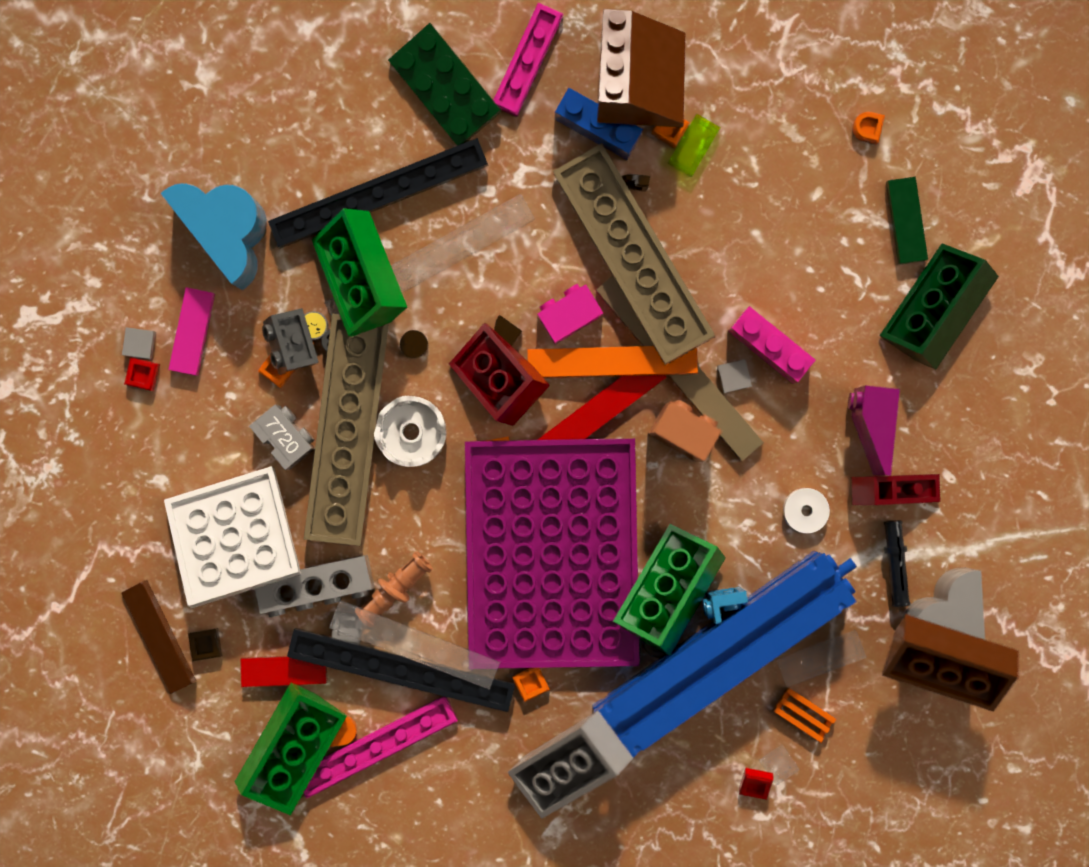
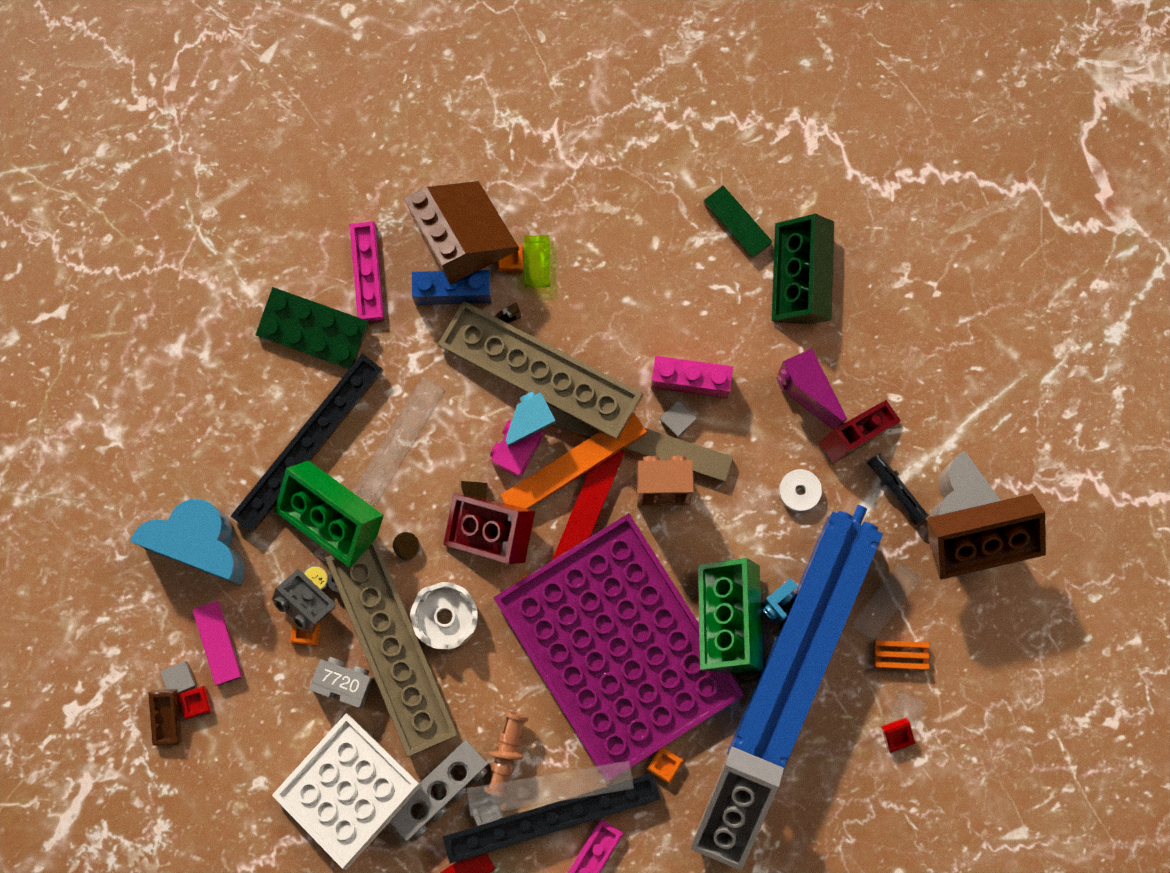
camera: 30 degrees left, 10 degrees down
orange tile [852,112,885,145] -> none
none -> reddish brown plate [148,689,182,746]
none -> medium azure slope [506,391,556,447]

